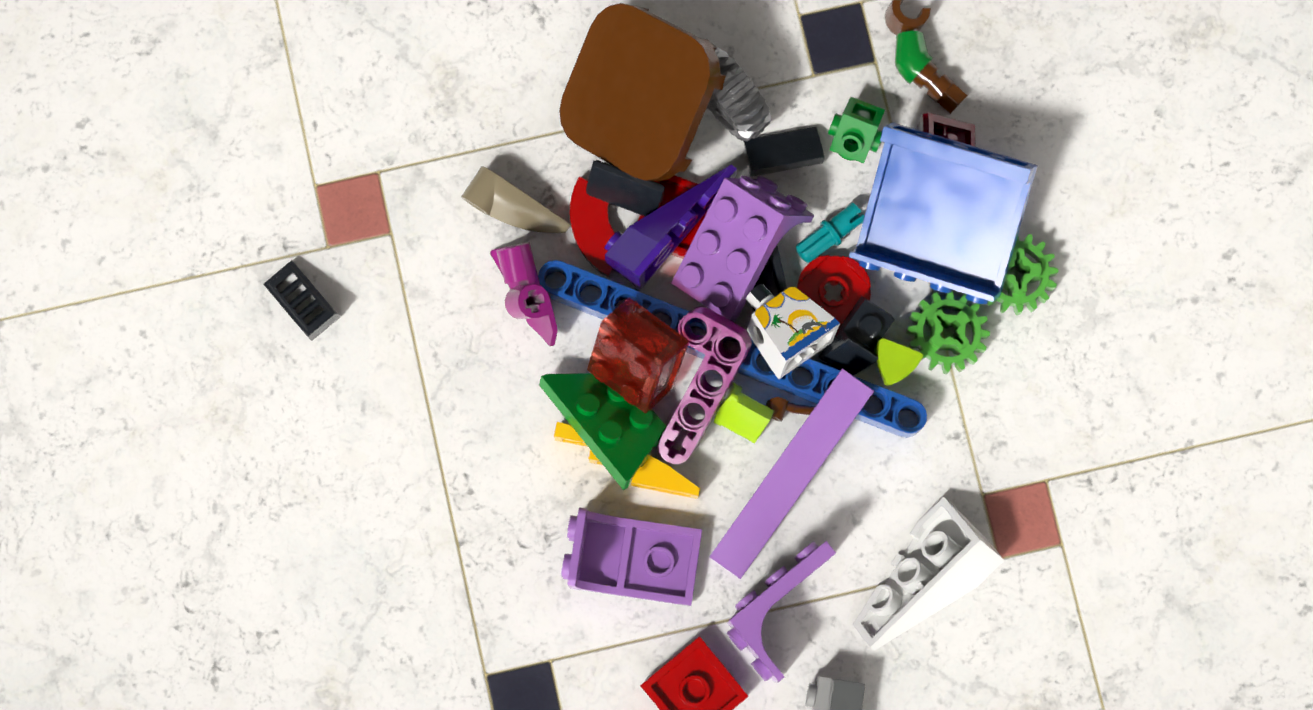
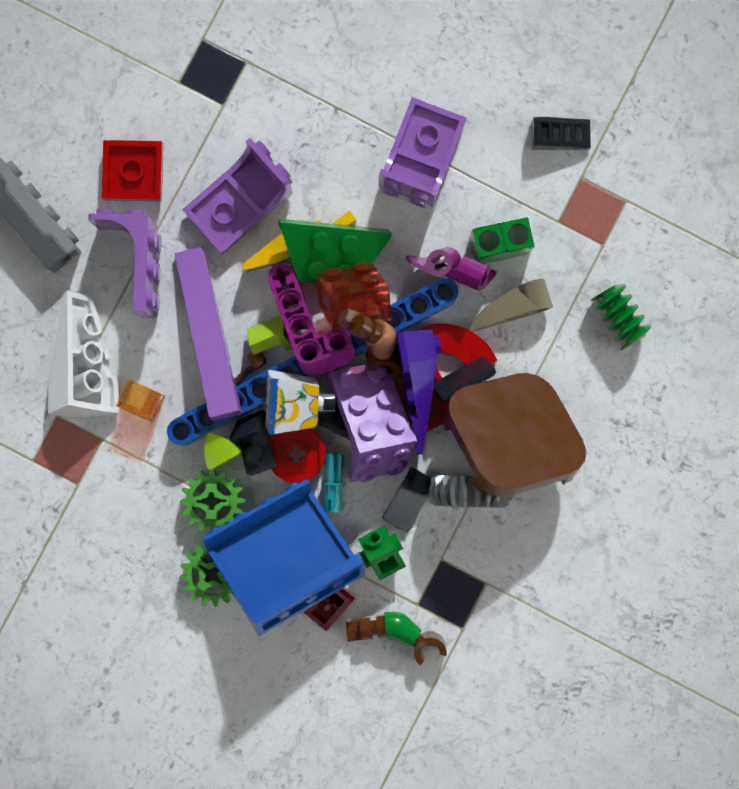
camera: 130 degrees right, 5 degrees up
none -> clear orange panel [116,380,165,422]
none -> reddish brown piece [337,309,401,377]
none -> medium lavender bracket [378,97,467,208]
none -> green piece [469,217,535,264]
none -> green piece [590,284,651,350]

